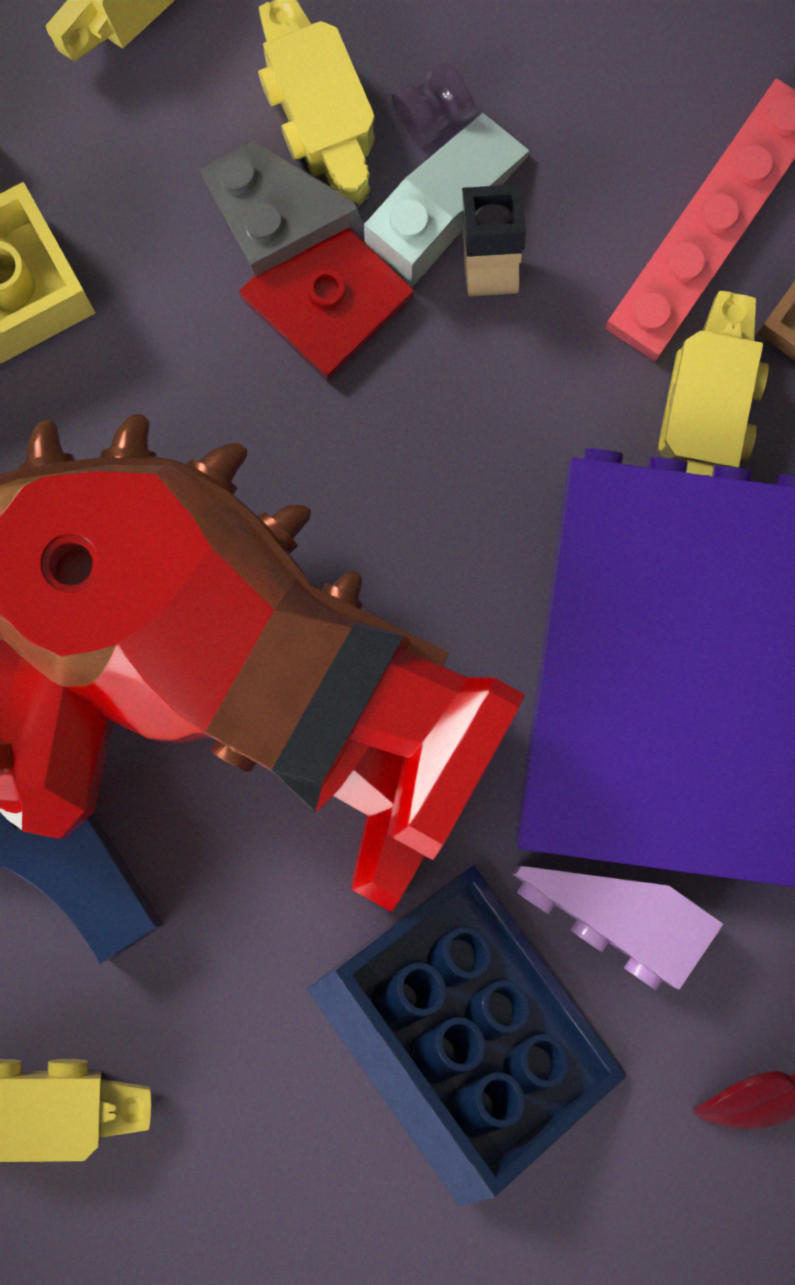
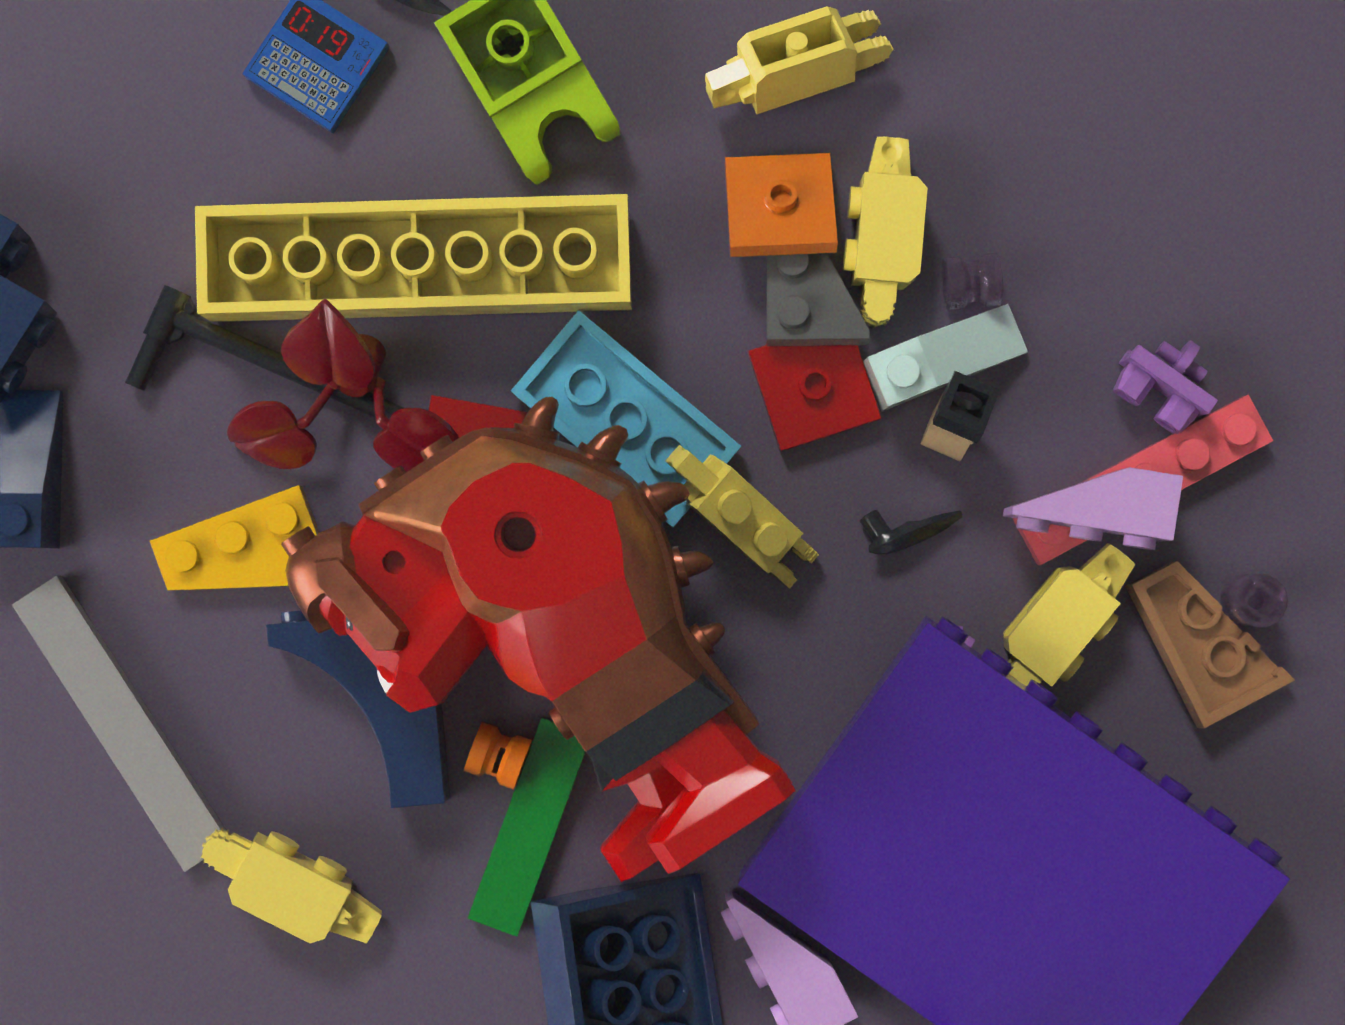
camera: 30 degrees right, 5 degrees up
none -> orange wheel [464,721,533,790]
none -> green tile [467,717,586,937]
none -> medium azure plate [511,310,741,528]
none -> light yellow hinge [665,445,819,589]
none -> orange plate [725,153,838,257]
none -> black bar [860,510,963,554]
none -> lavender slope [1003,467,1183,550]
none -> medium lavender hips [1113,340,1218,434]

